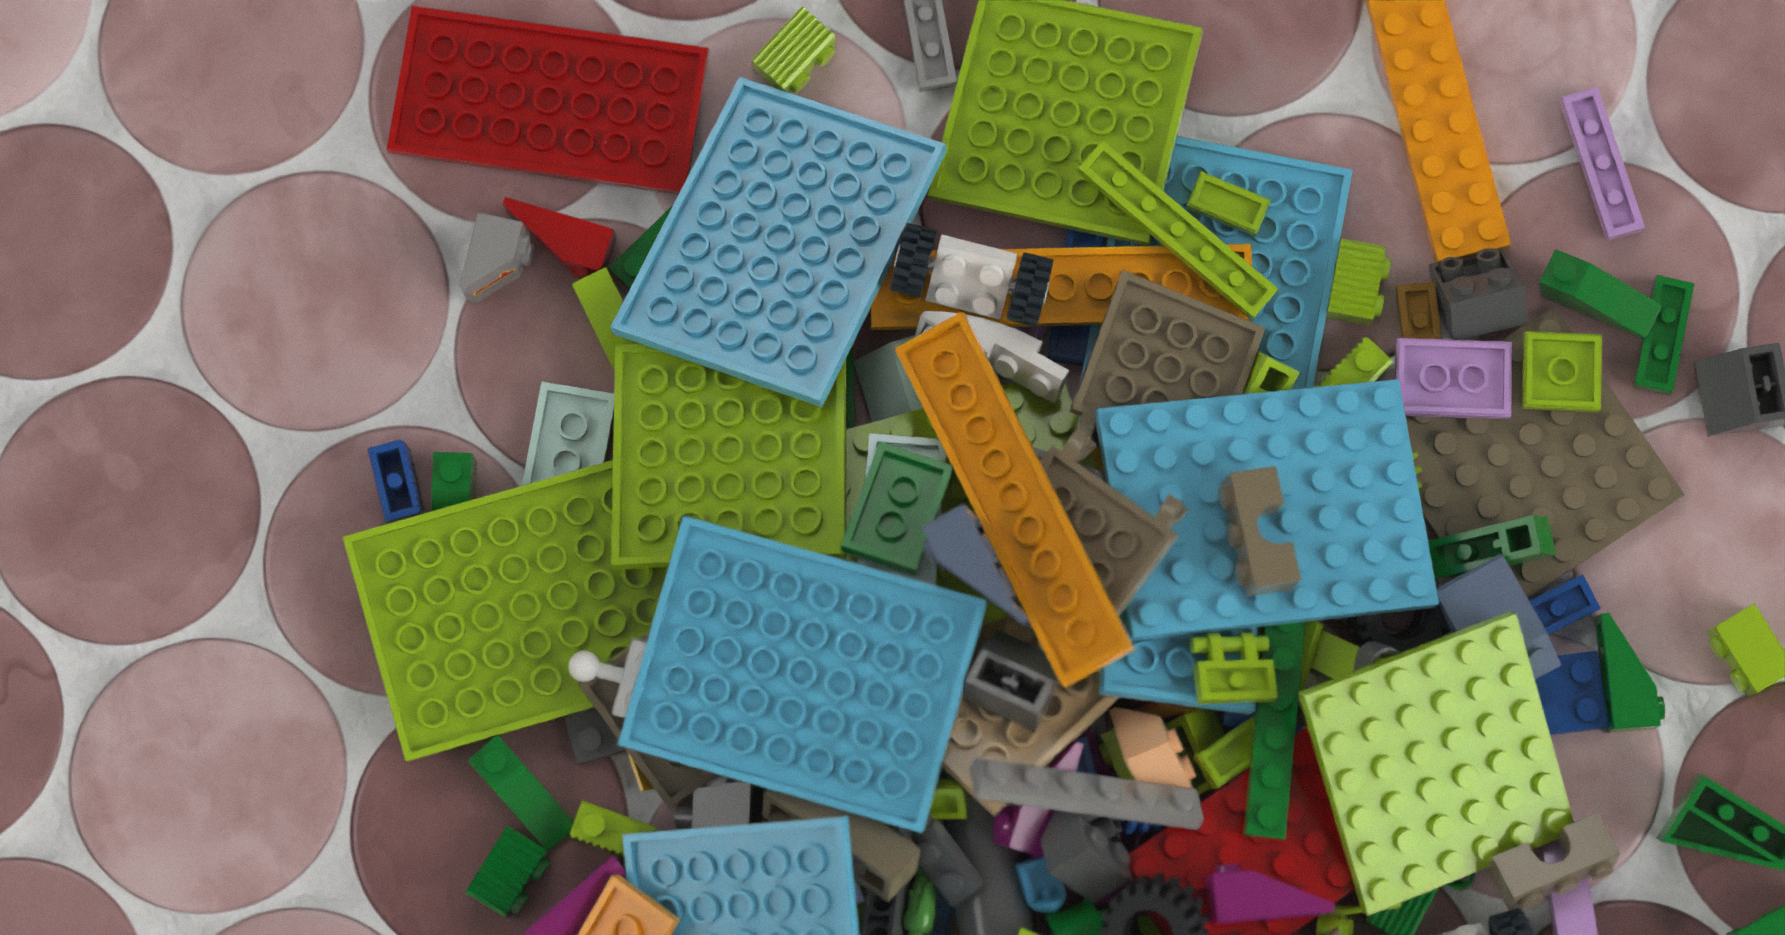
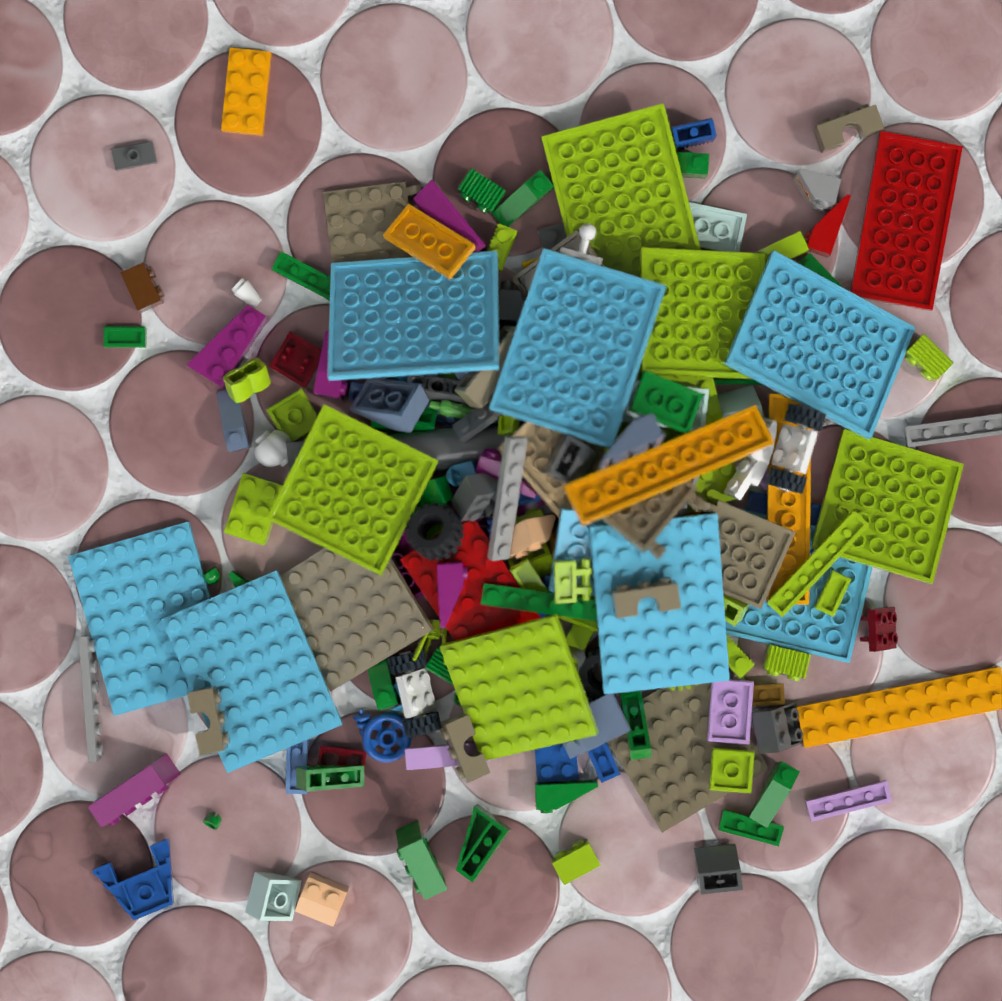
camera: 90 degrees right, 10 degrees up
none -> dark tan arch [813,104,884,153]
none -> dark red plate [860,607,898,652]

